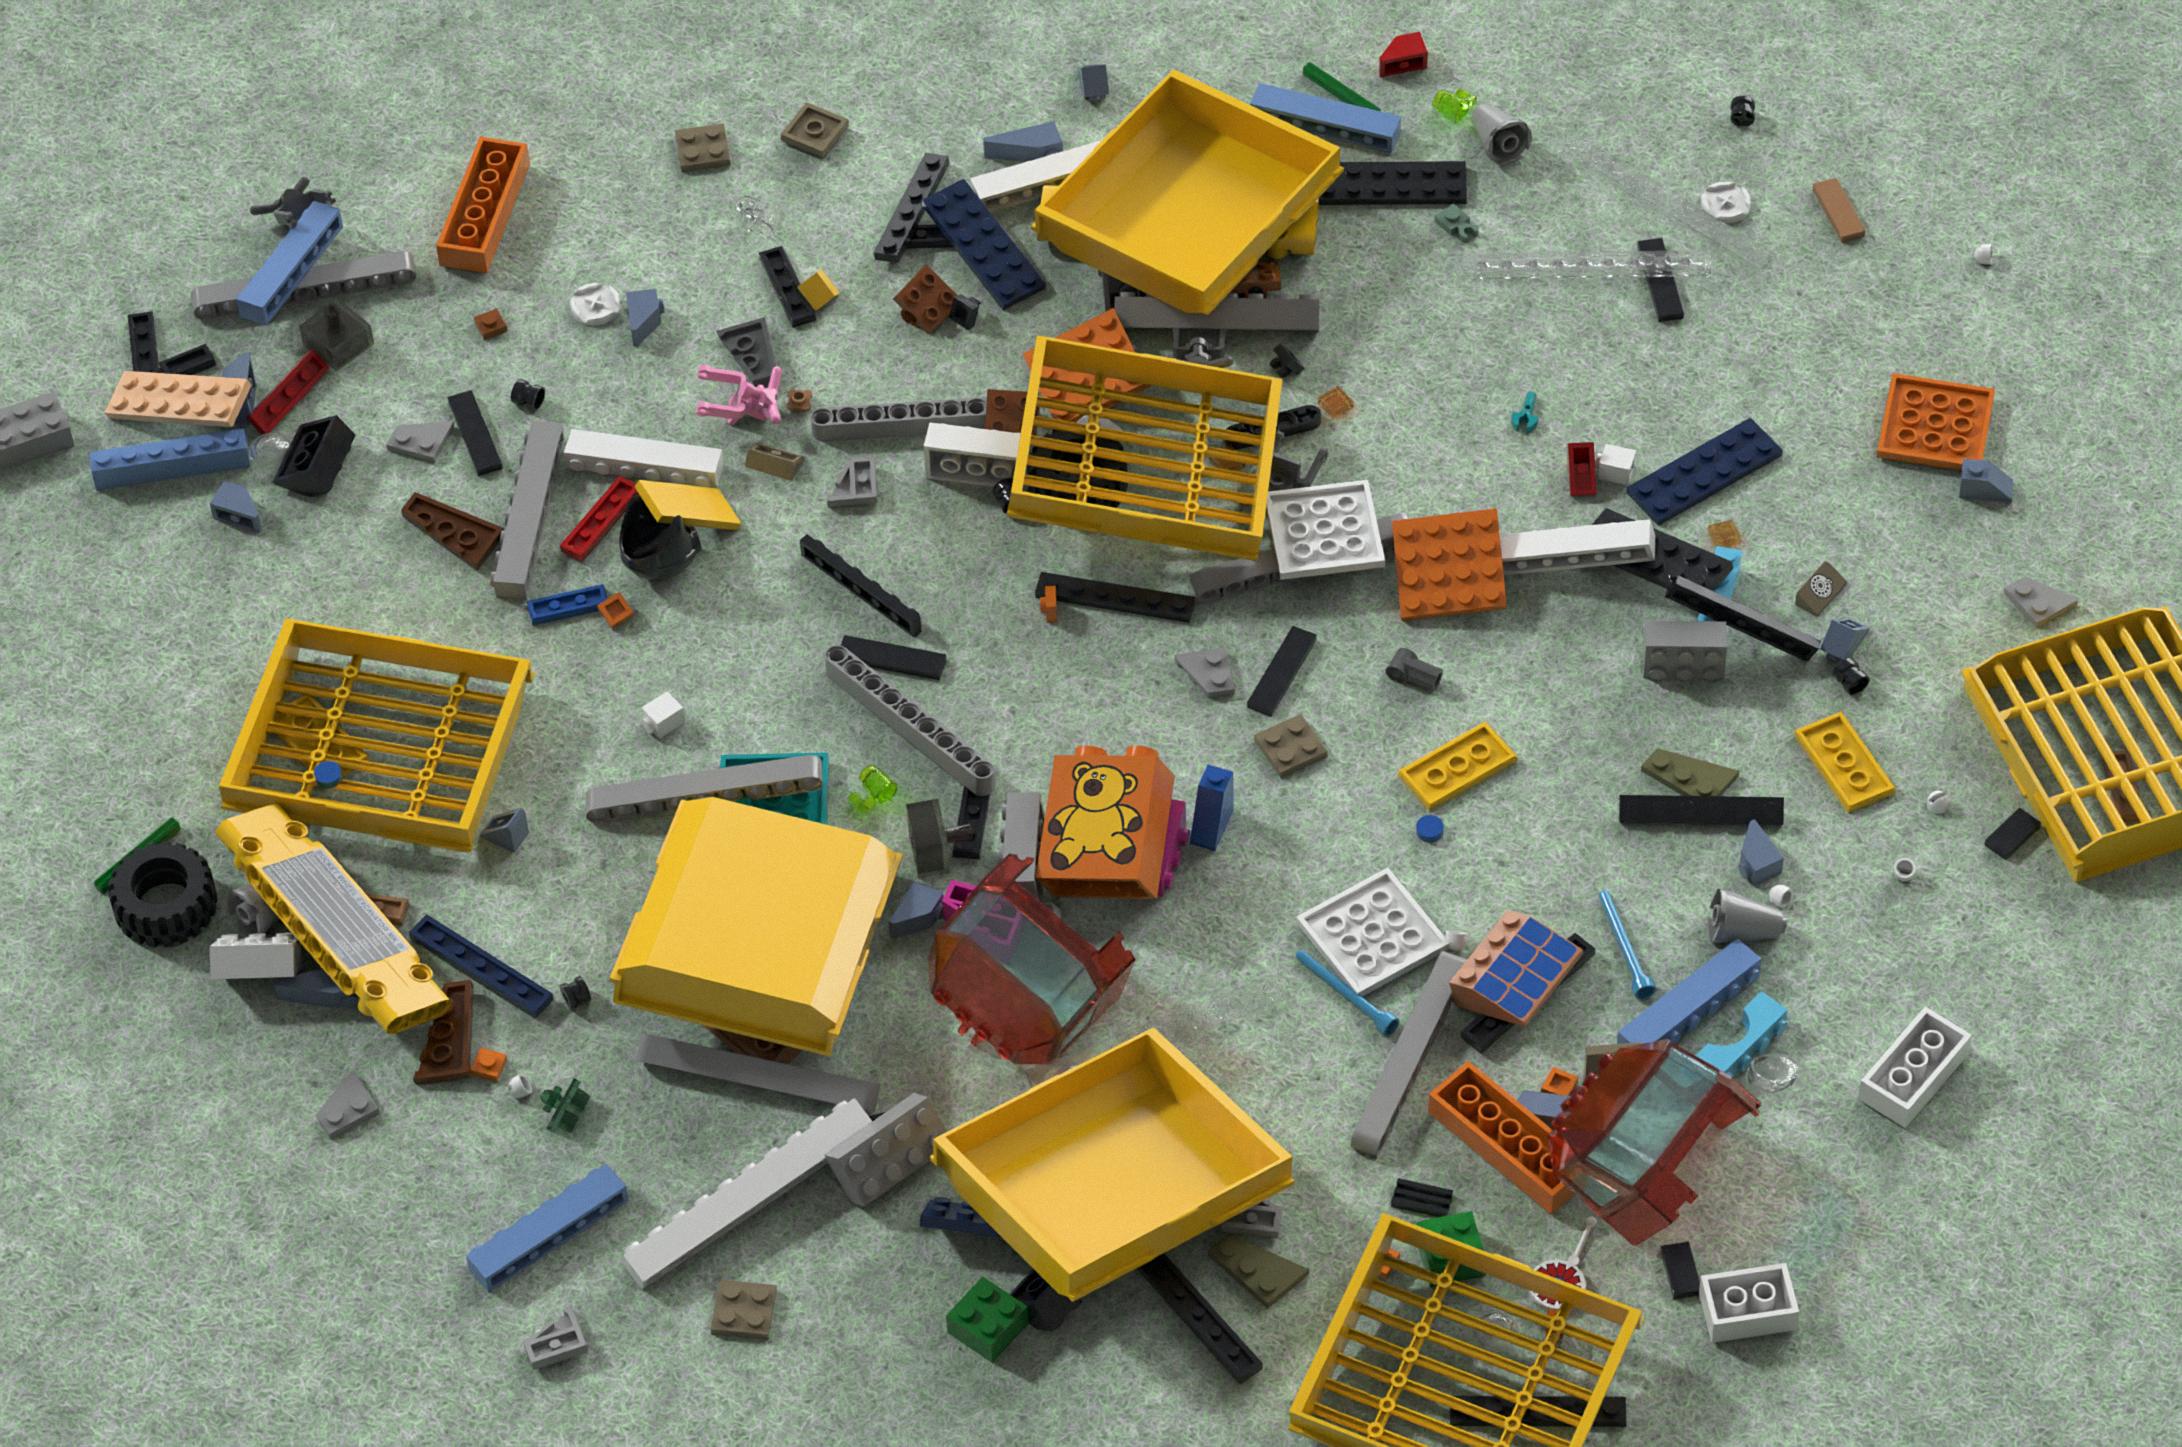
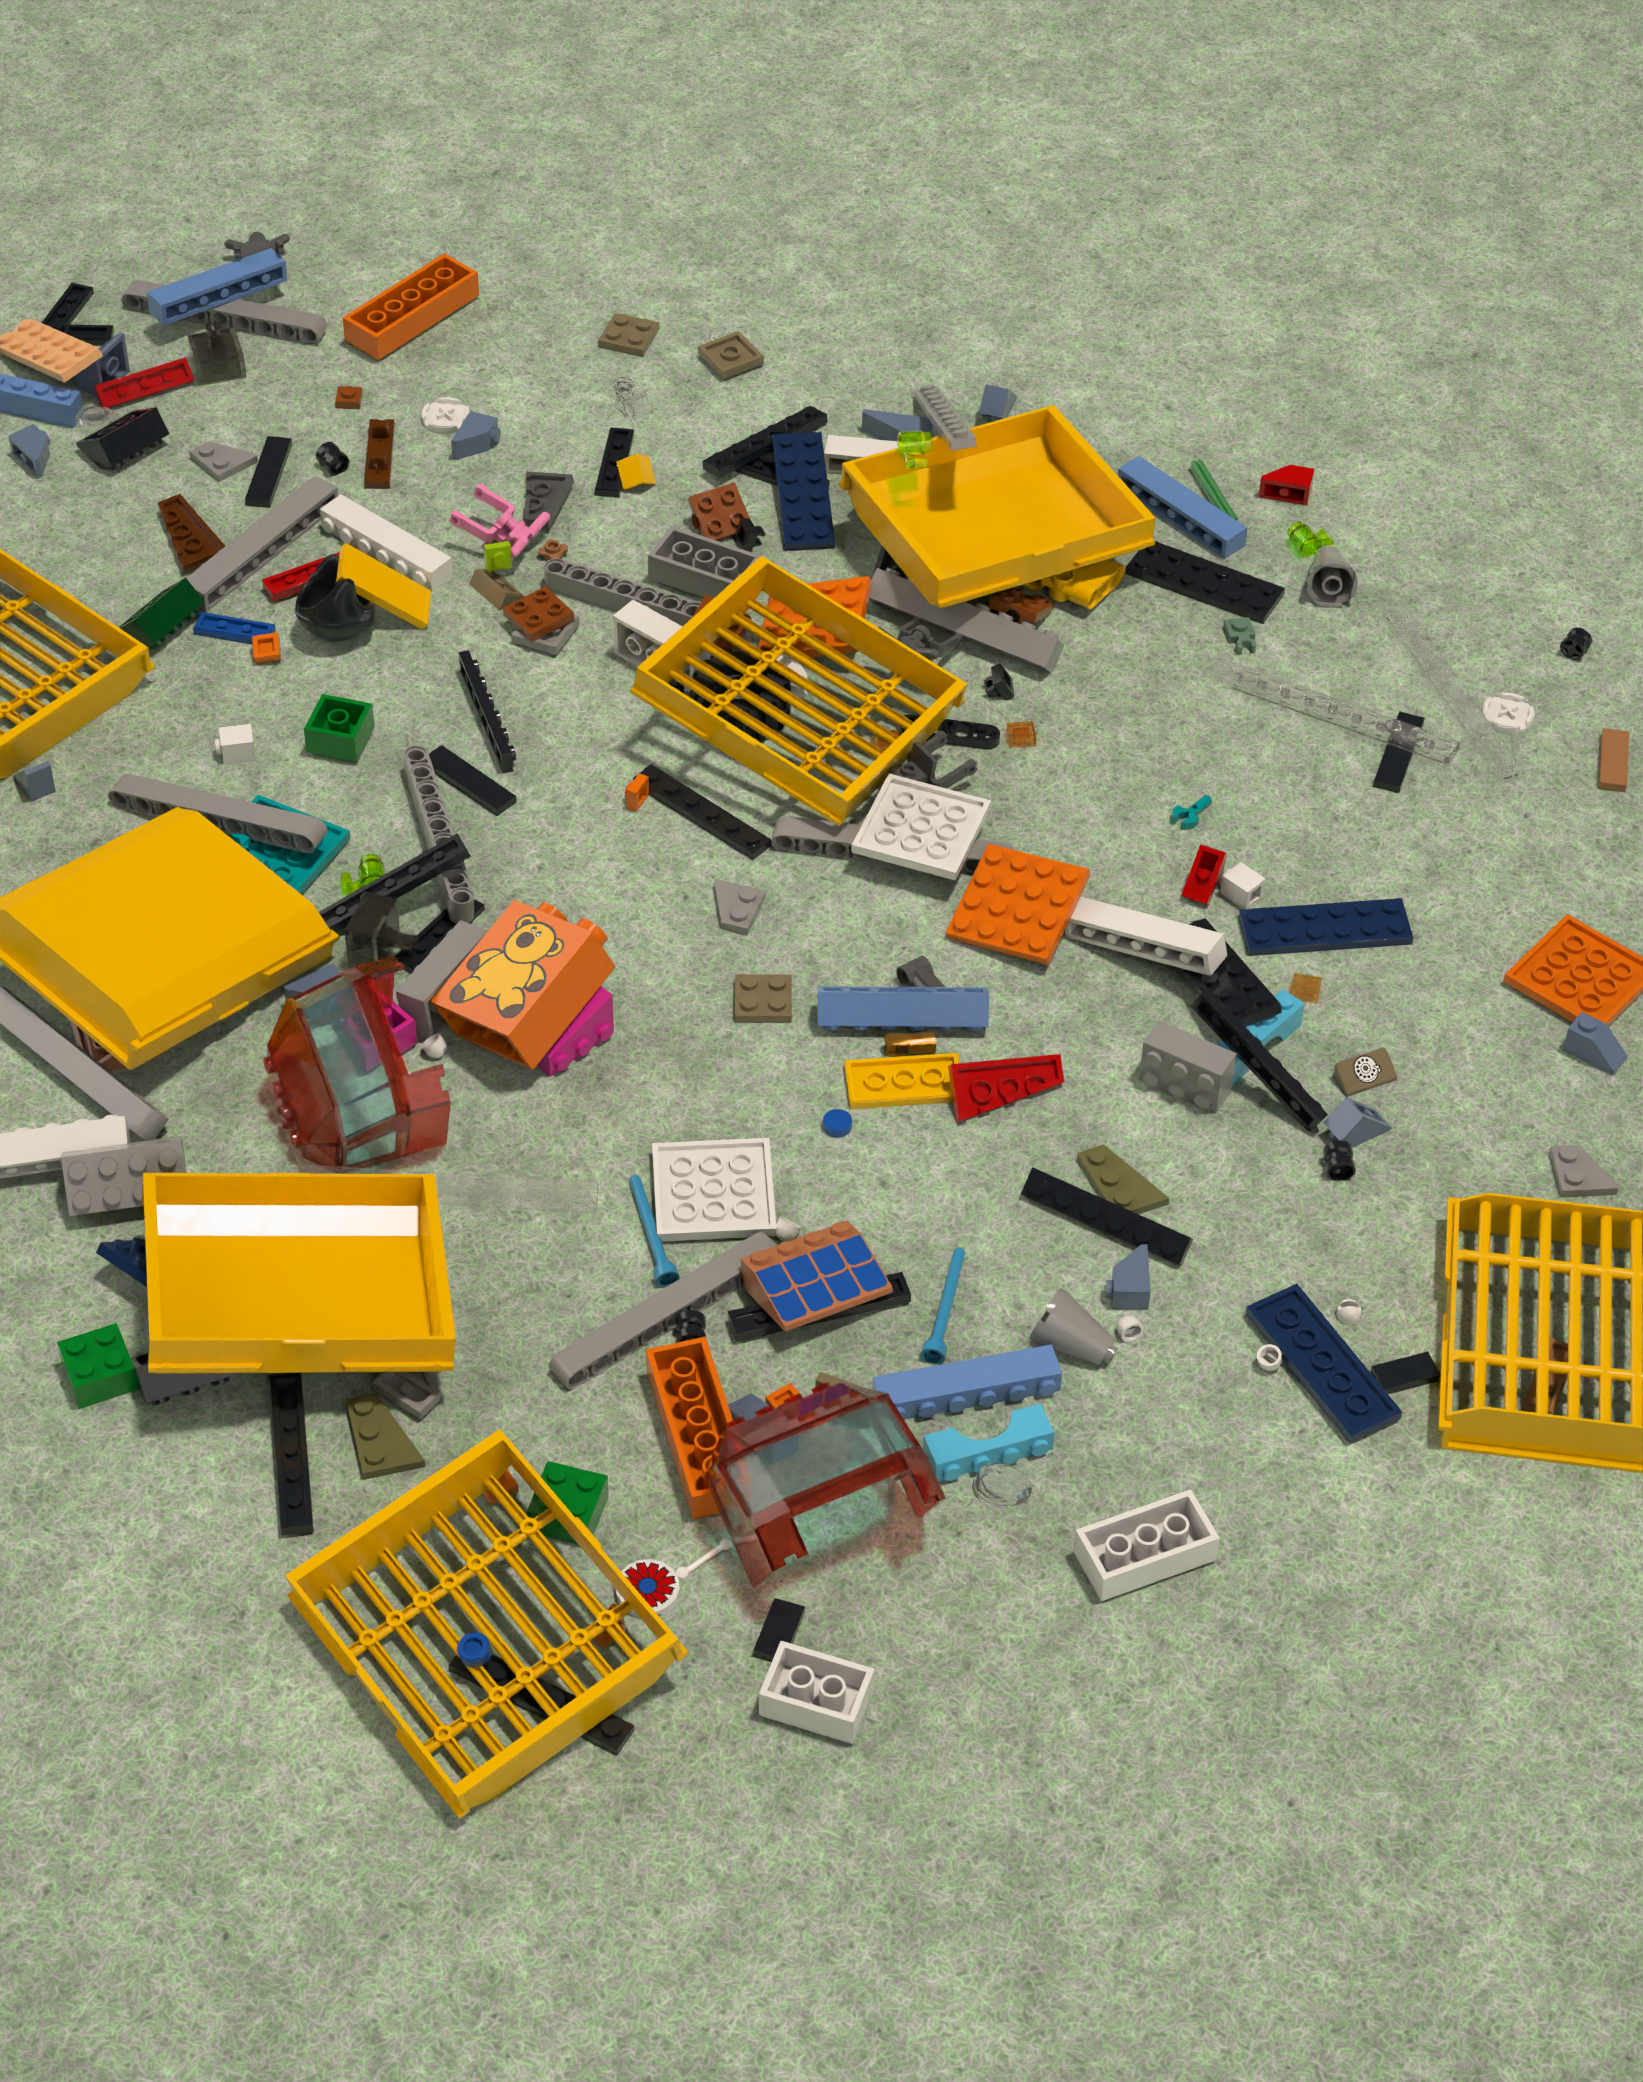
camera: 25 degrees right, 5 degrees down
blue slope [1190,765,1234,851] -> none
black tile [1247,626,1317,717] -> none
black tile [1391,1178,1453,1217] -> none
clear hat [1462,1311,1517,1354] -> none
yellow tile [1794,711,1896,813] -> none
none -> dark green slope [118,577,205,649]
none -> green brick [304,694,375,762]
none -> black plate [319,833,471,933]
none -> reddish brown hinge [365,419,395,489]
none -> blue tile [457,1632,492,1667]
none -> lime plate [484,541,512,572]
none -> dark orange plate [503,586,575,642]
none -> light grey brick [648,526,761,598]
none -> black wheel [676,1310,706,1343]
none -> medium blue brick [817,986,989,1031]
none -> pearl gold bar [884,1032,936,1057]
none -> clear neon green piece [897,431,932,469]
none -> light grey plate [914,385,977,451]
none -> red wing [948,1054,1065,1122]
none -> dark blue plate [1246,1283,1402,1443]

